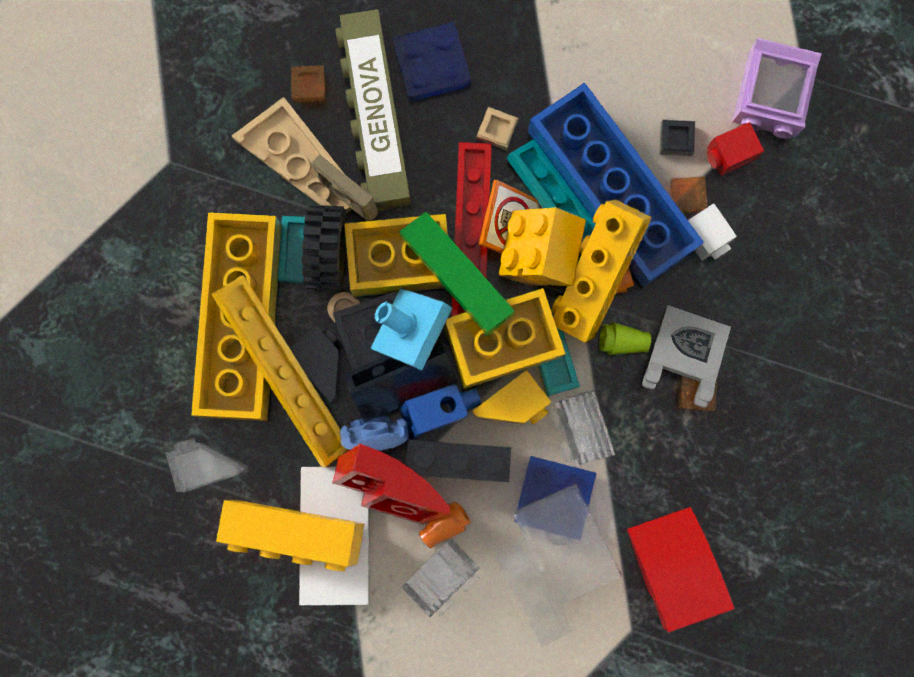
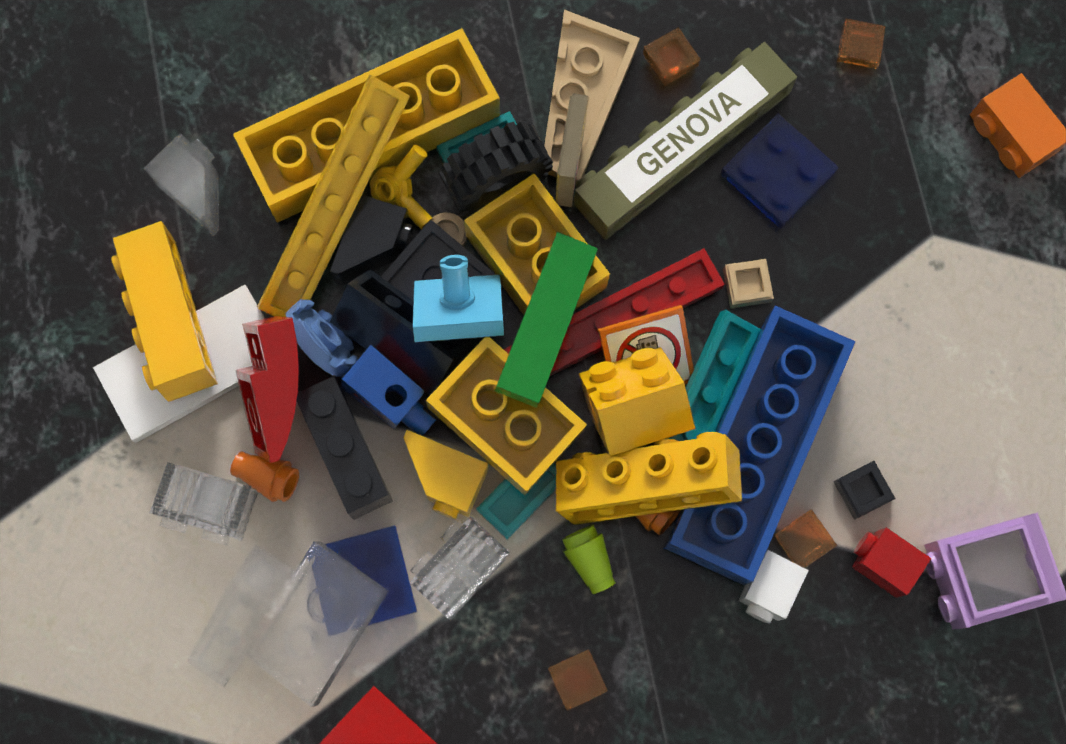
camera: 55 degrees right, 5 degrees down
light grey flag [642,305,731,408] -> none
none -> yellow piece [370,145,433,230]

